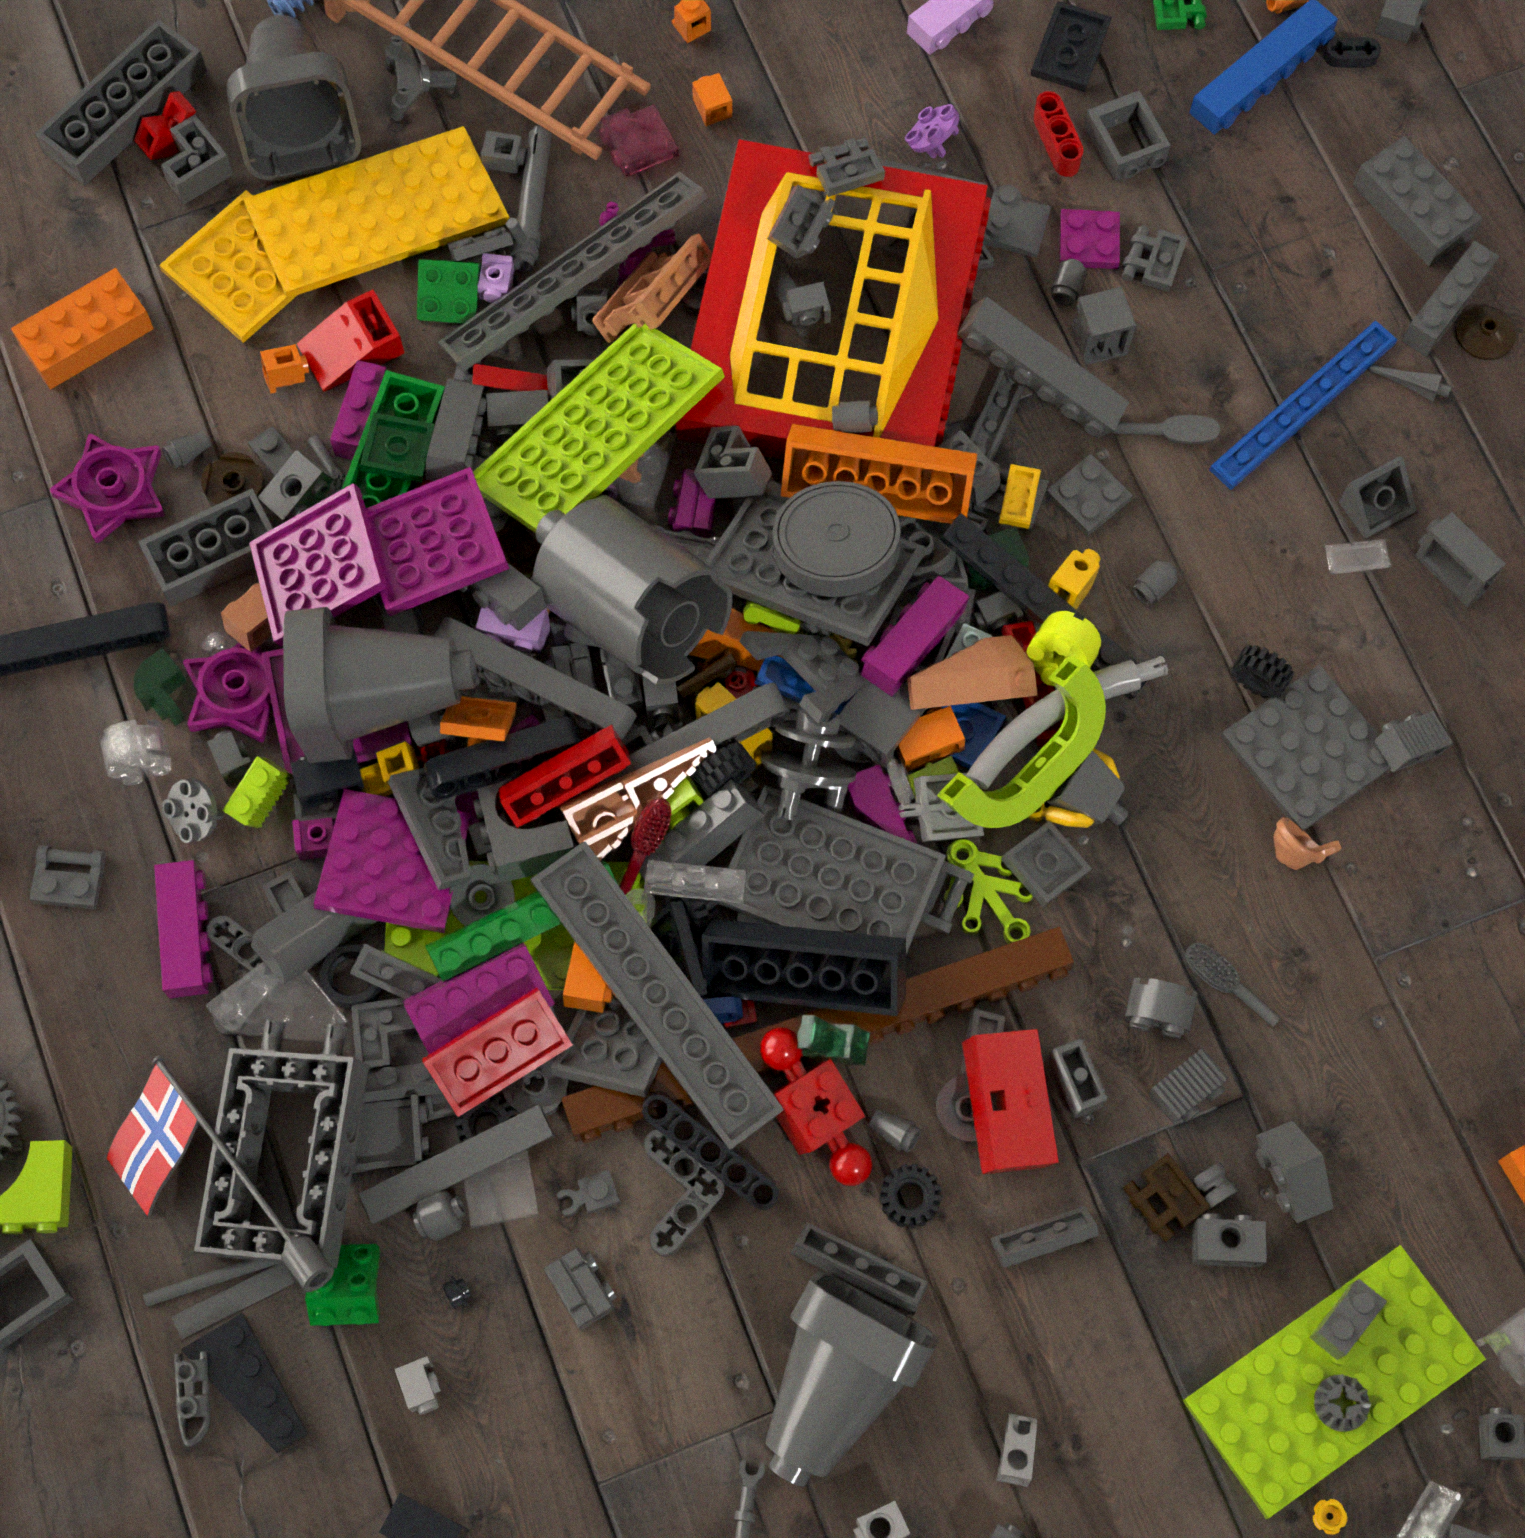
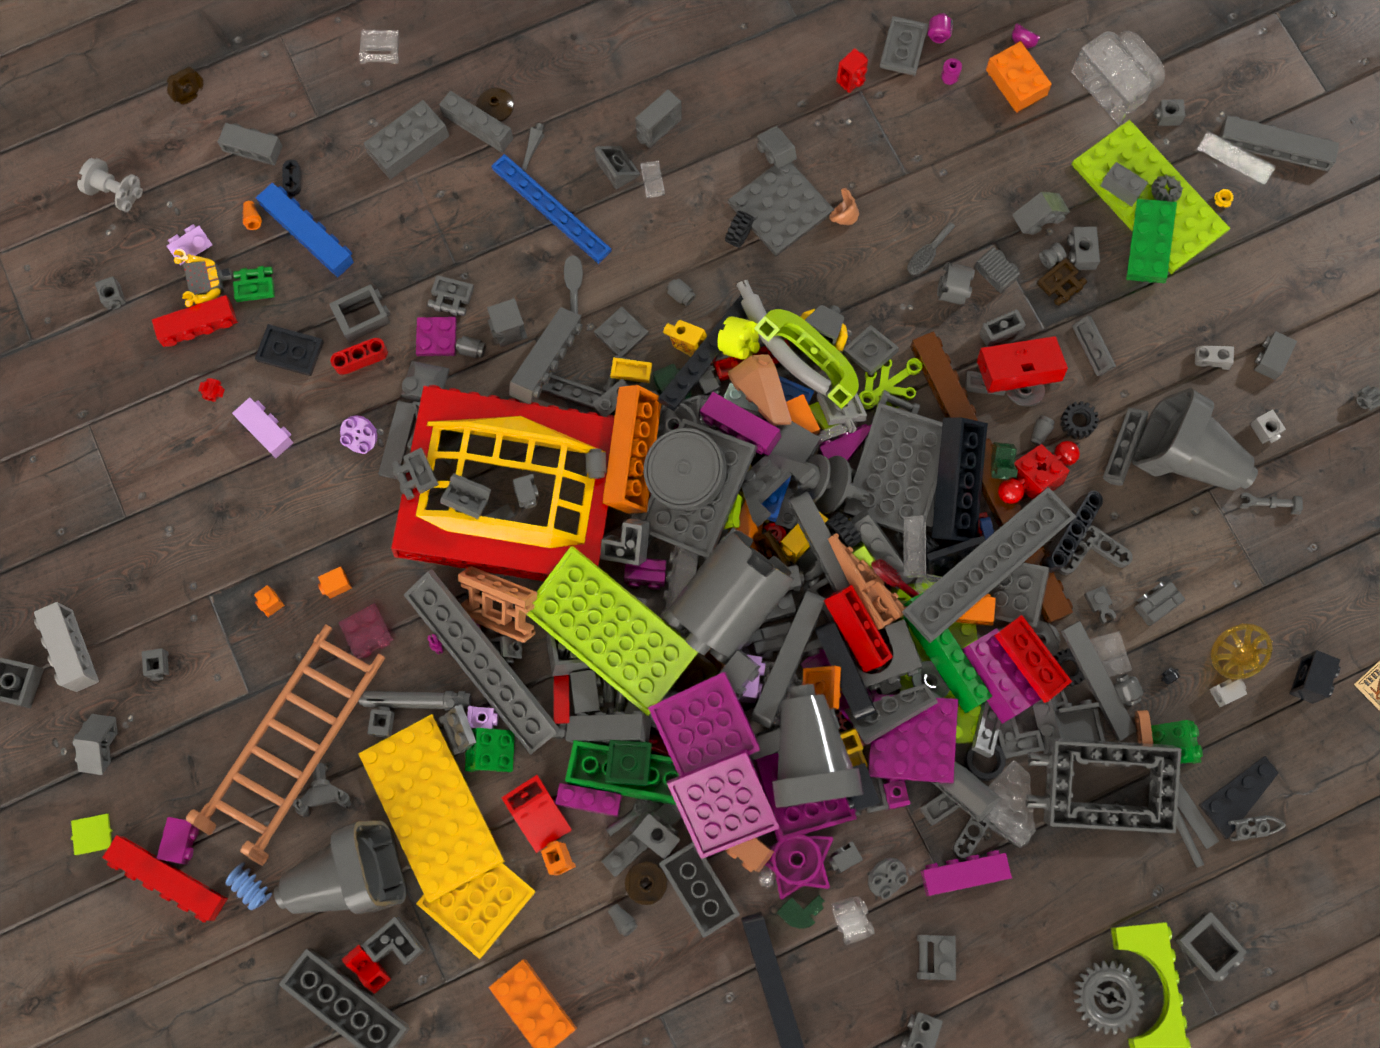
camera: 90 degrees left, 5 degrees up
magenta plate [50,434,165,543] -> none
flag [107,1055,334,1292] -> none
lime brick [223,756,293,828] -> none
none -> green brick [1126,199,1177,283]
none -> nougat beam [1135,710,1153,744]
none -> clear yellow wheel [1211,624,1273,680]

